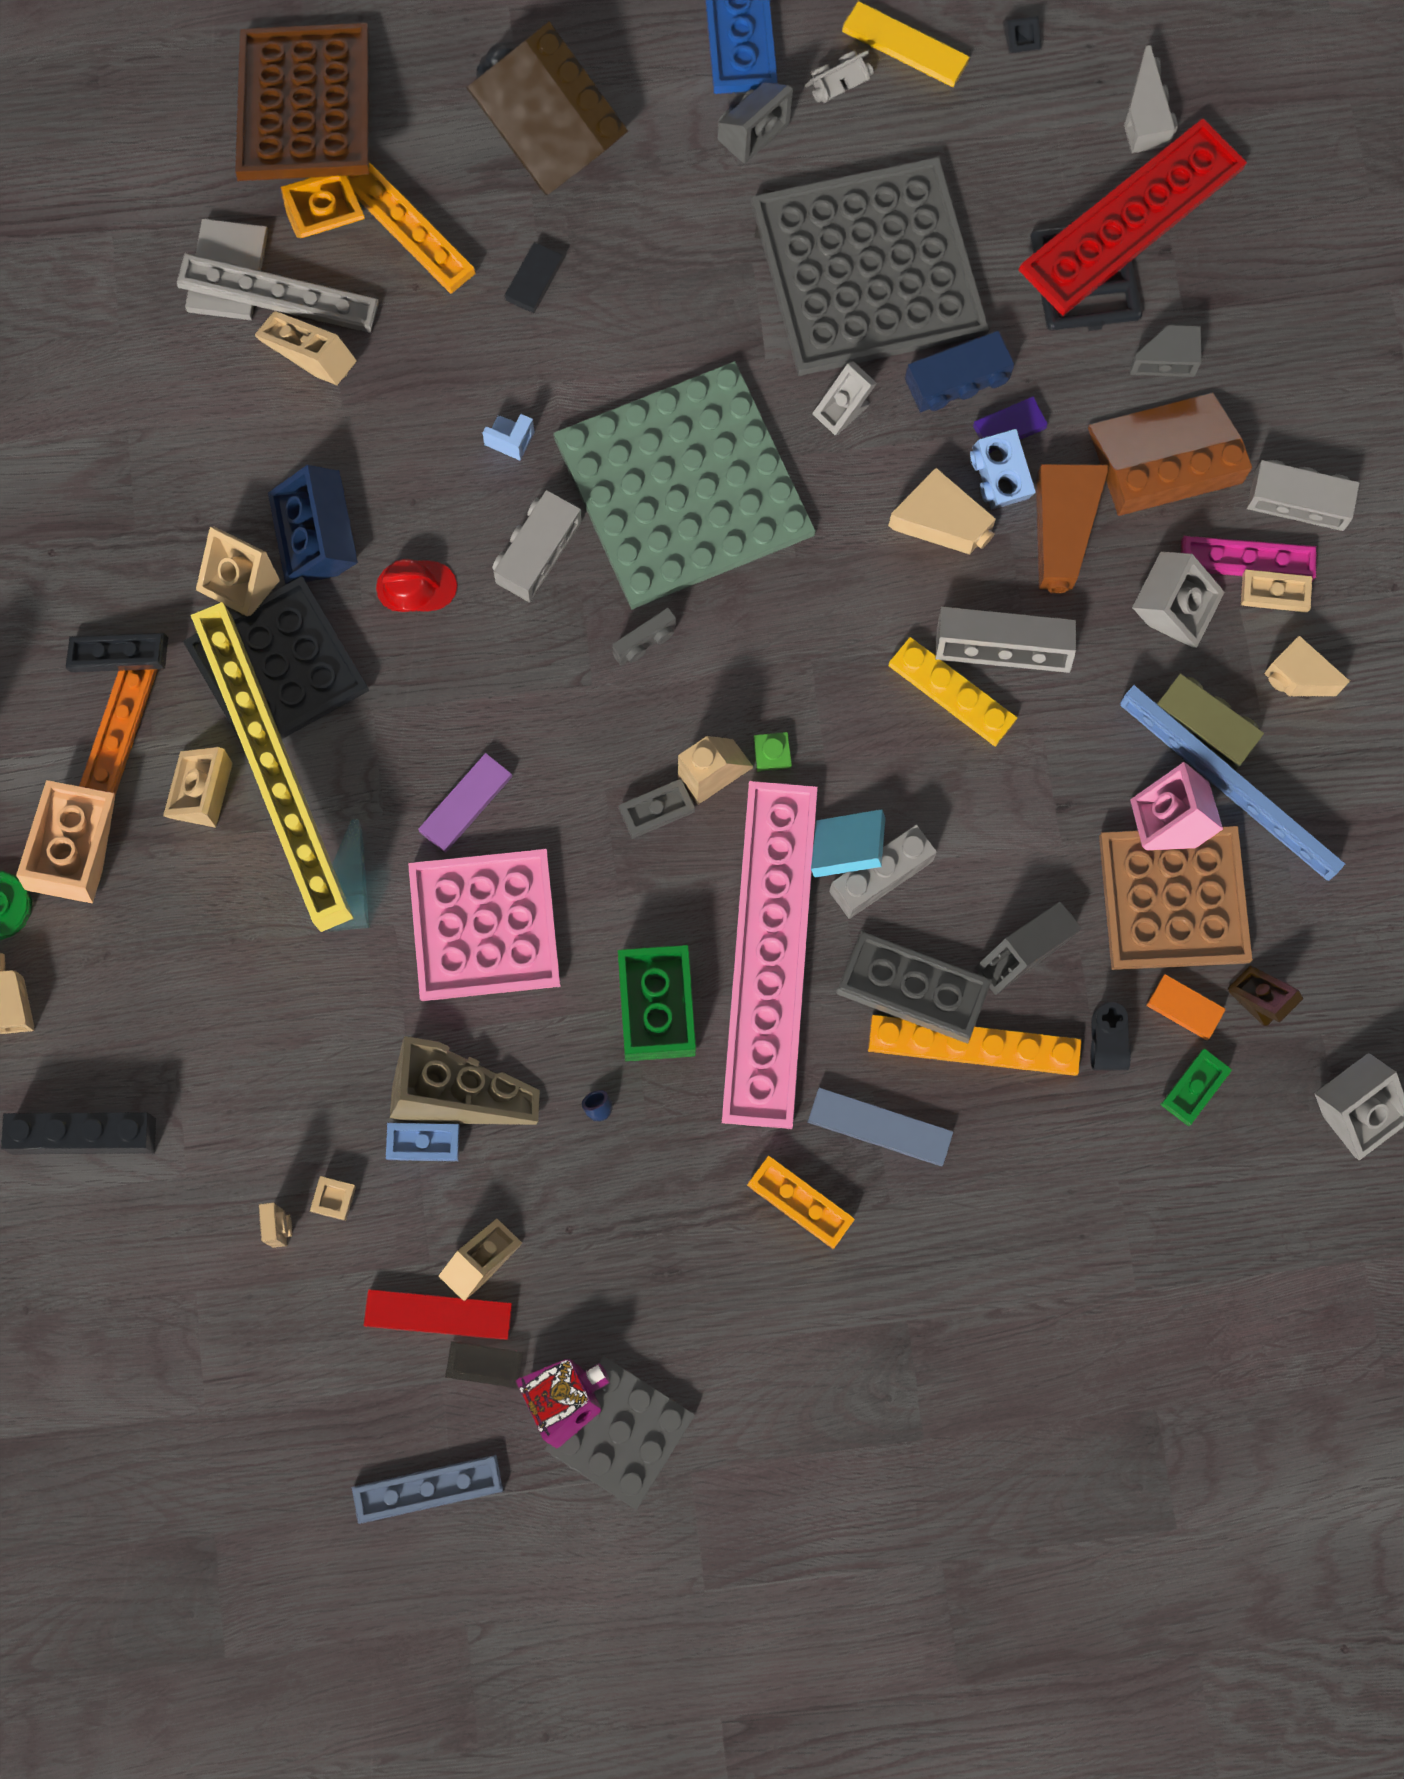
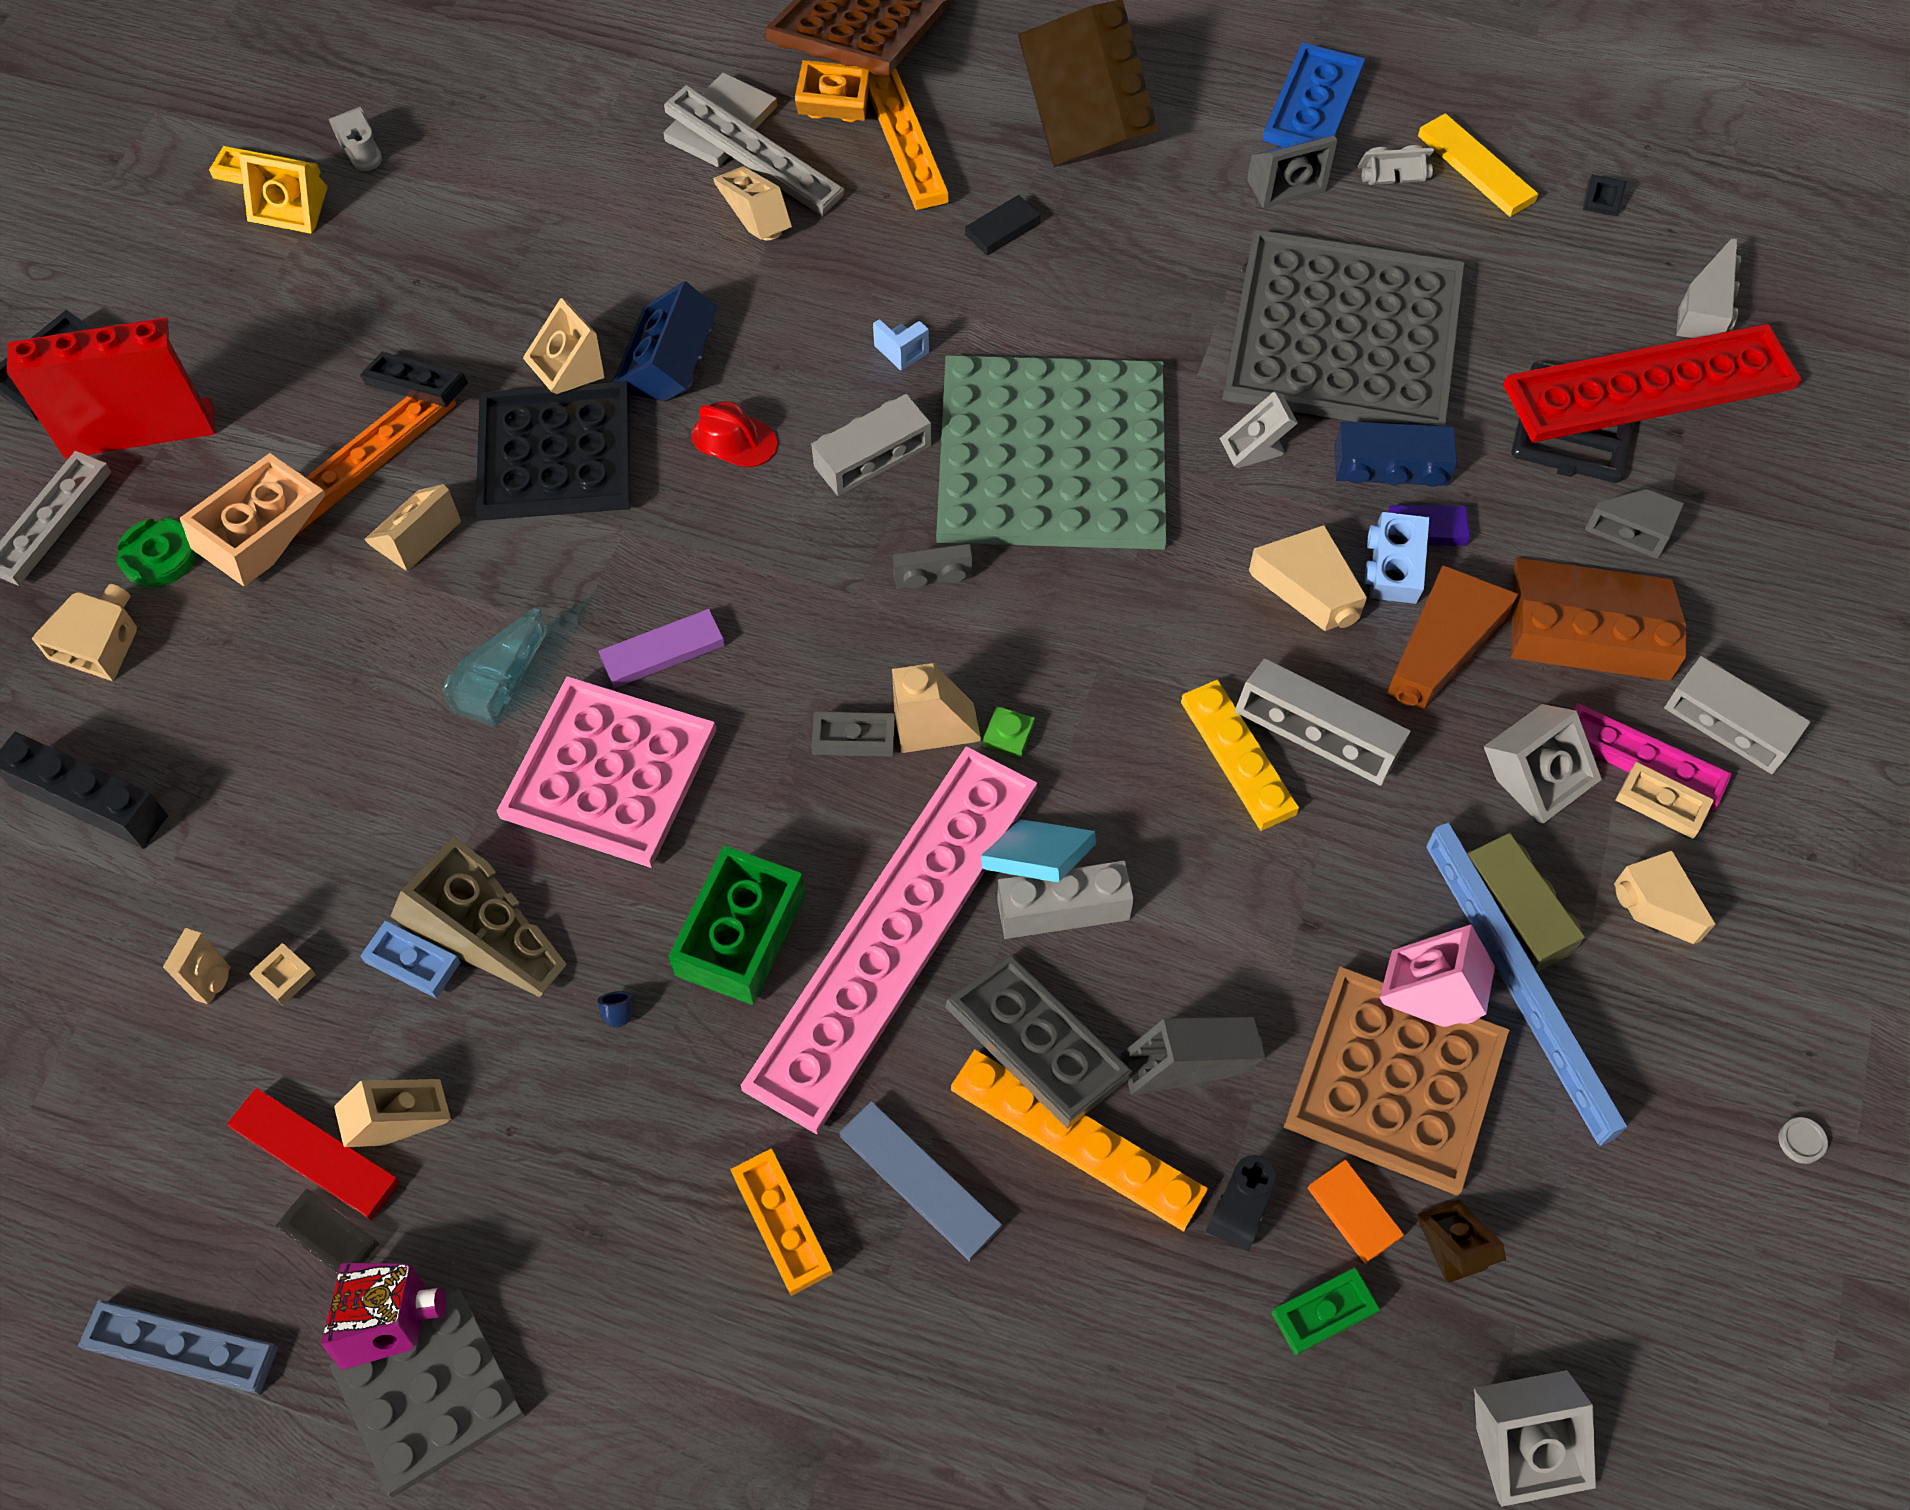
camera: 30 degrees right, 15 degrees down
light yellow brick [191,602,353,932] -> none

